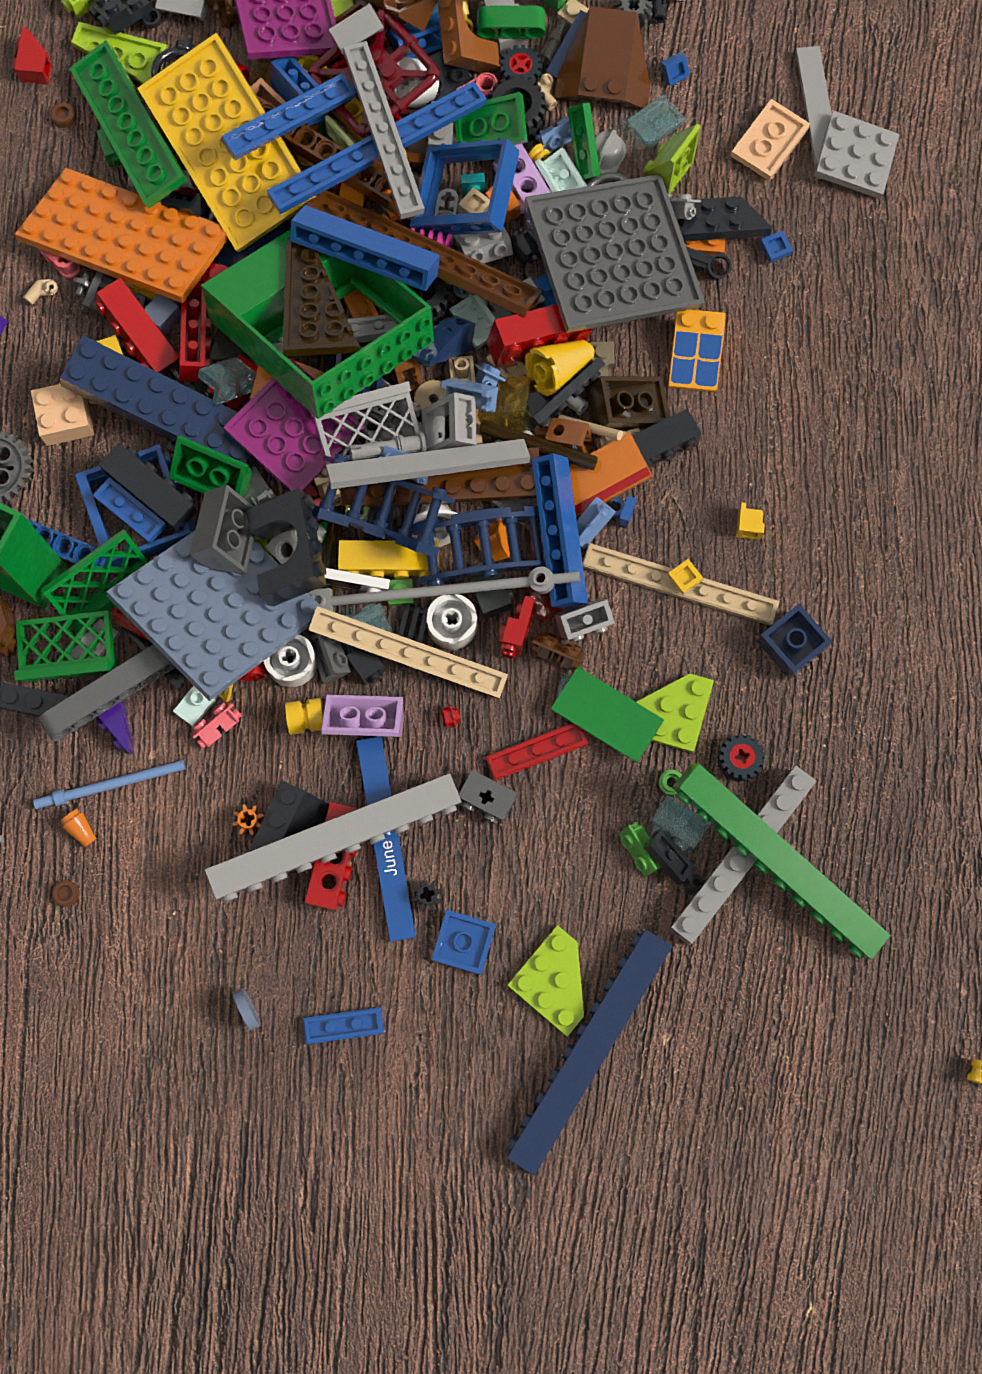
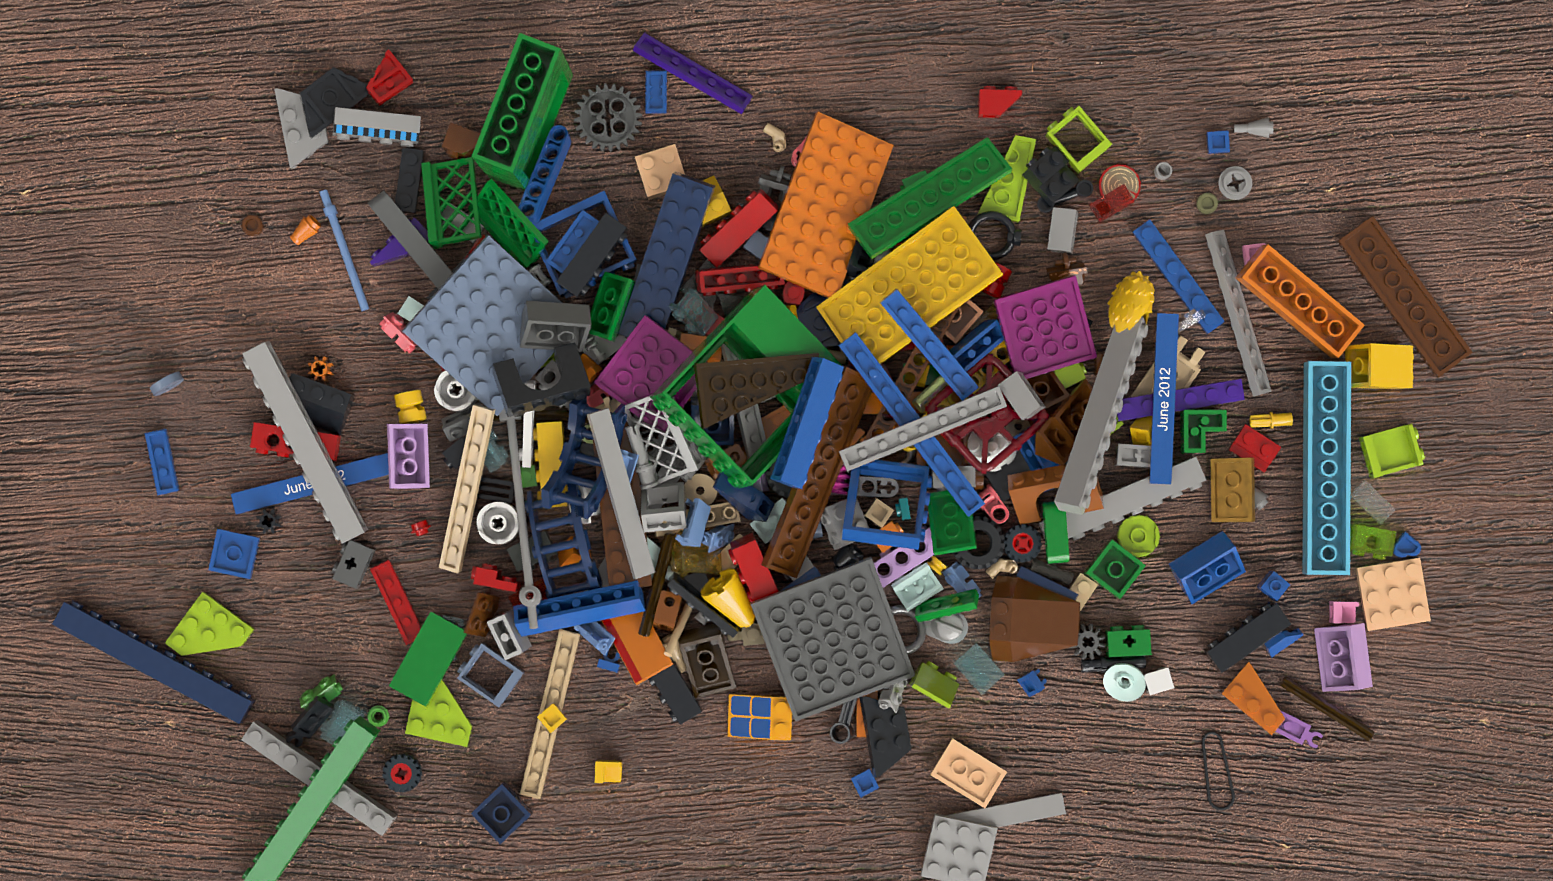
camera: 90 degrees right, 10 degrees up
reddish brown tile [51,102,76,128] -> none
none -> sand blue window [457,642,525,708]

